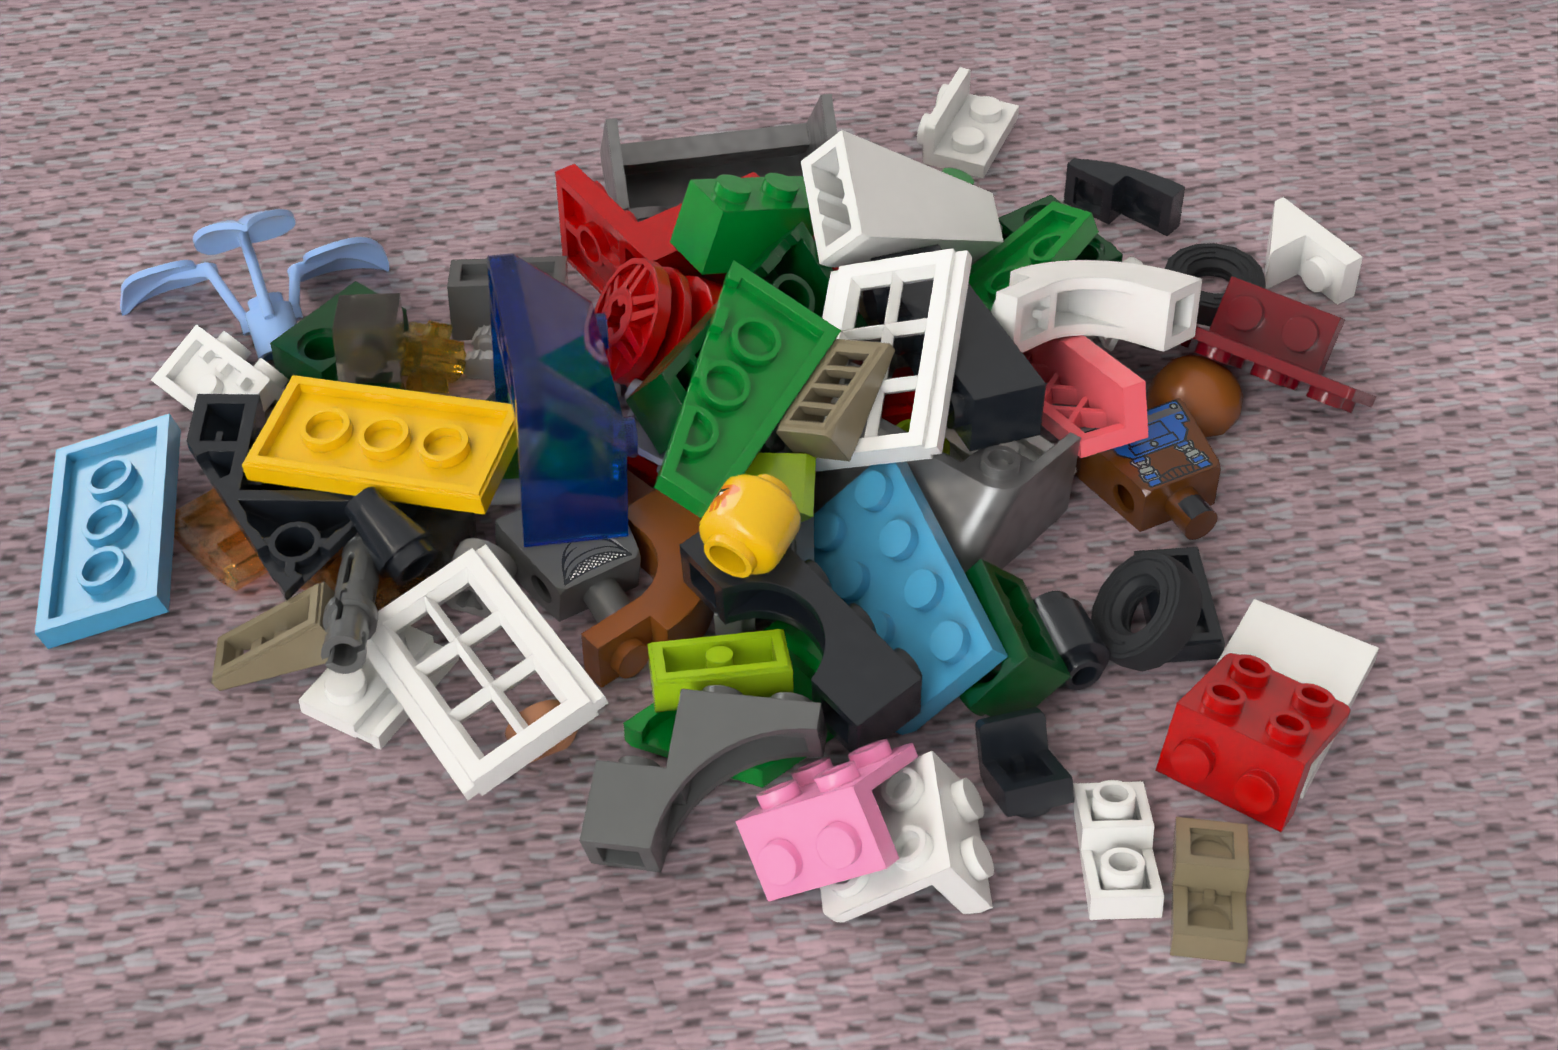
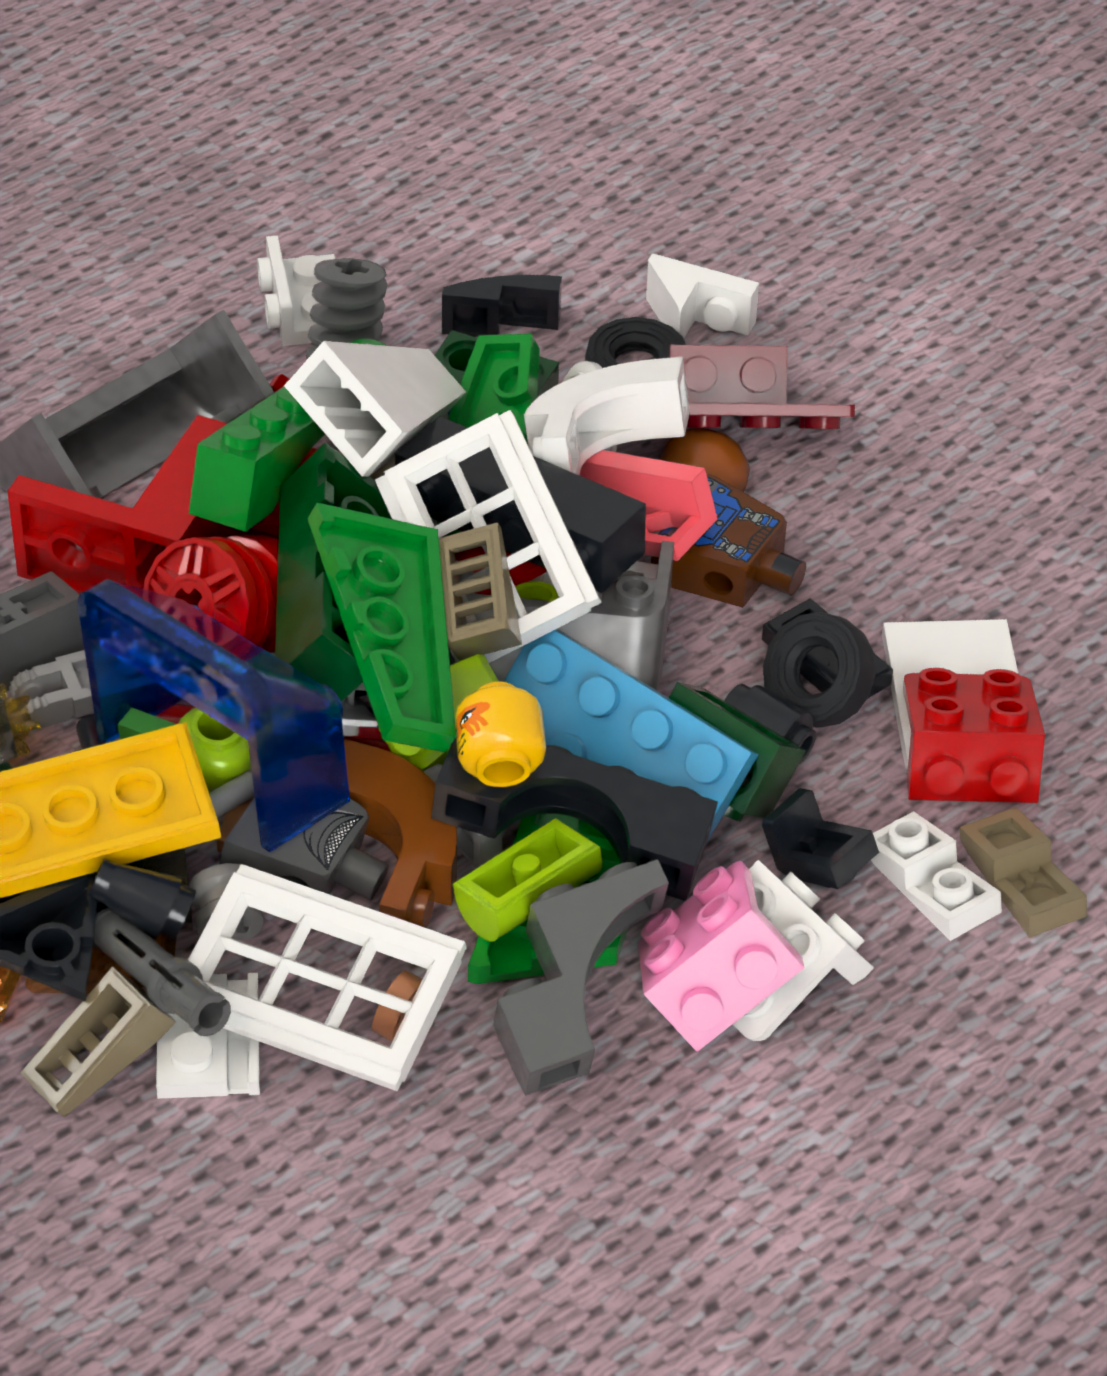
camera: 35 degrees left, 0 degrees up
none -> dark grey piece [306,258,387,359]

